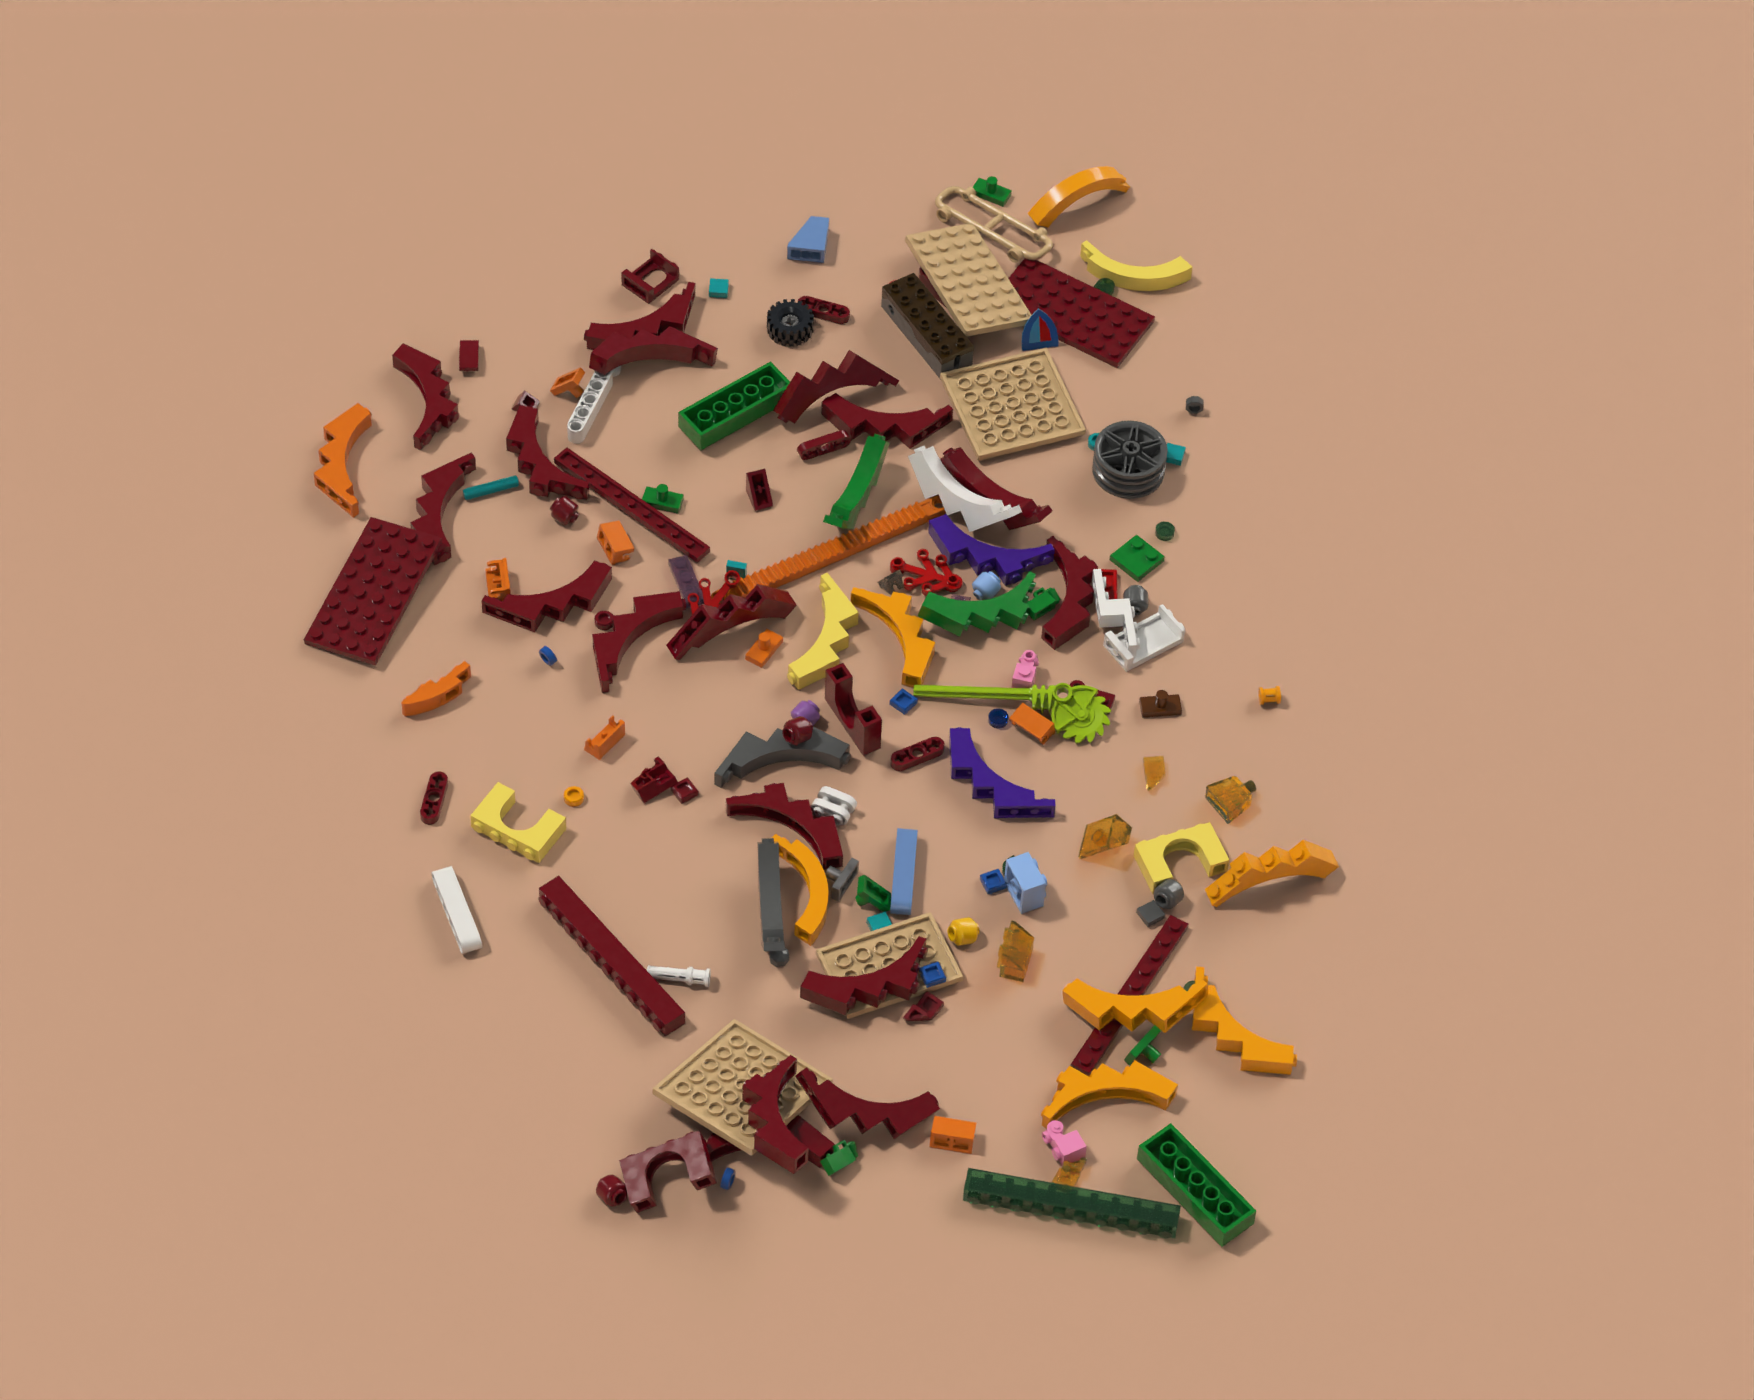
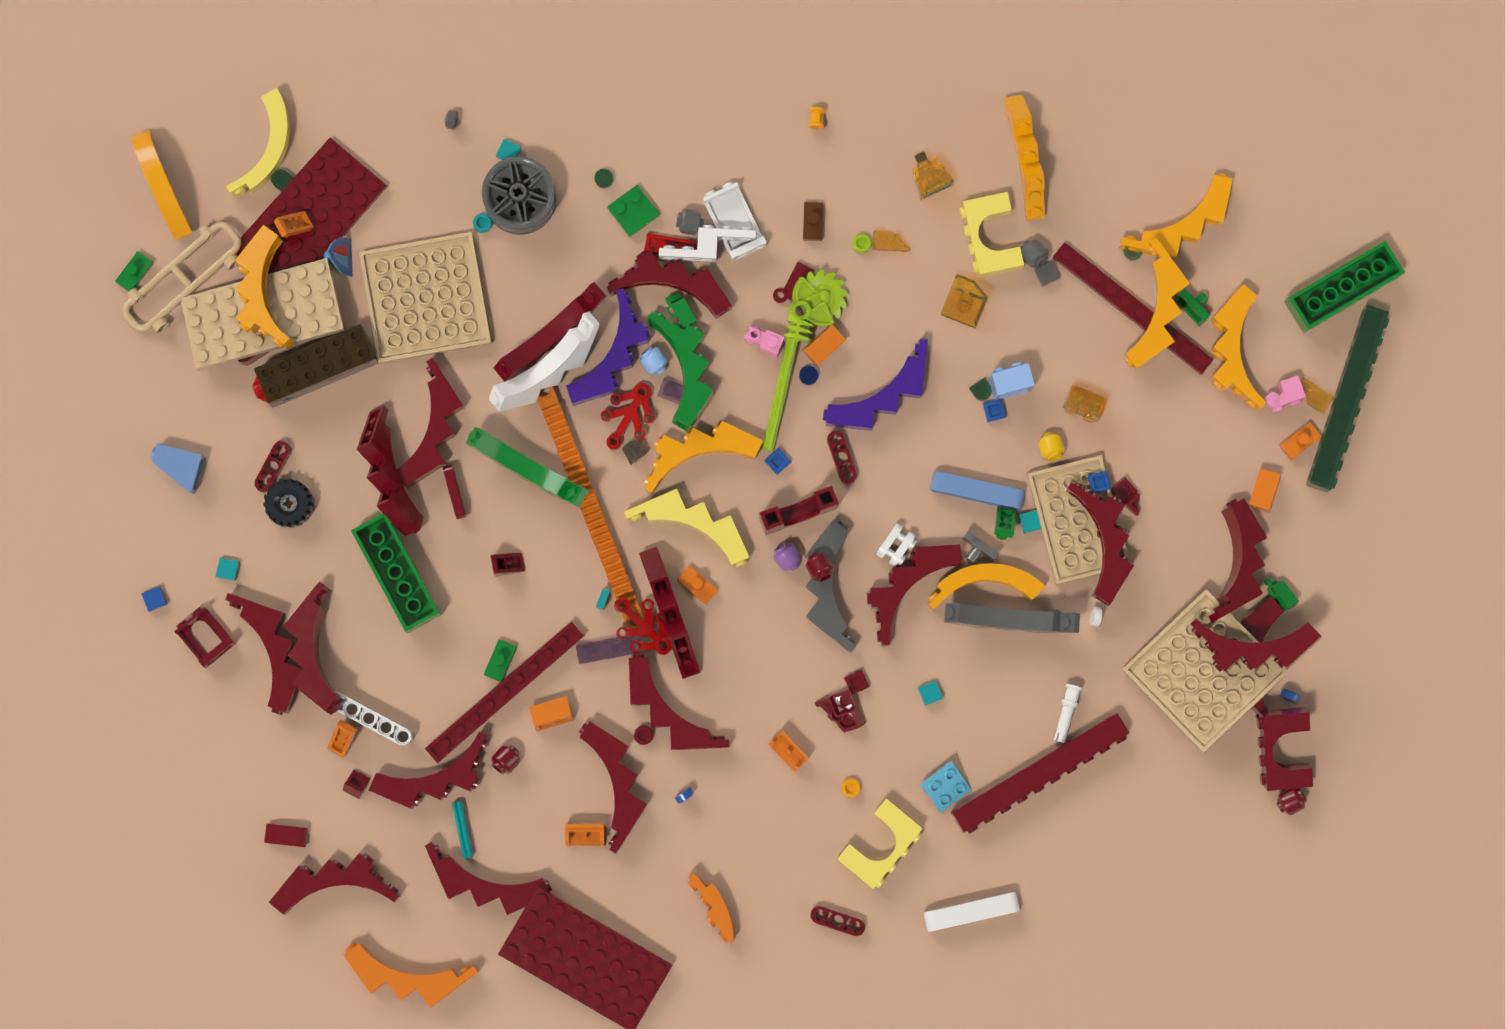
camera: 85 degrees left, 30 degrees up
none -> blue tile [142,587,167,612]
none -> light orange arch [235,225,294,349]
none -> orange tile [274,211,313,238]
none -> lime tile [852,234,871,254]
none -> teal tile [918,681,943,706]
none -> medium azure hinge [921,761,971,813]
none -> white tile [1090,607,1103,627]
none -> orange tile [1279,422,1322,460]

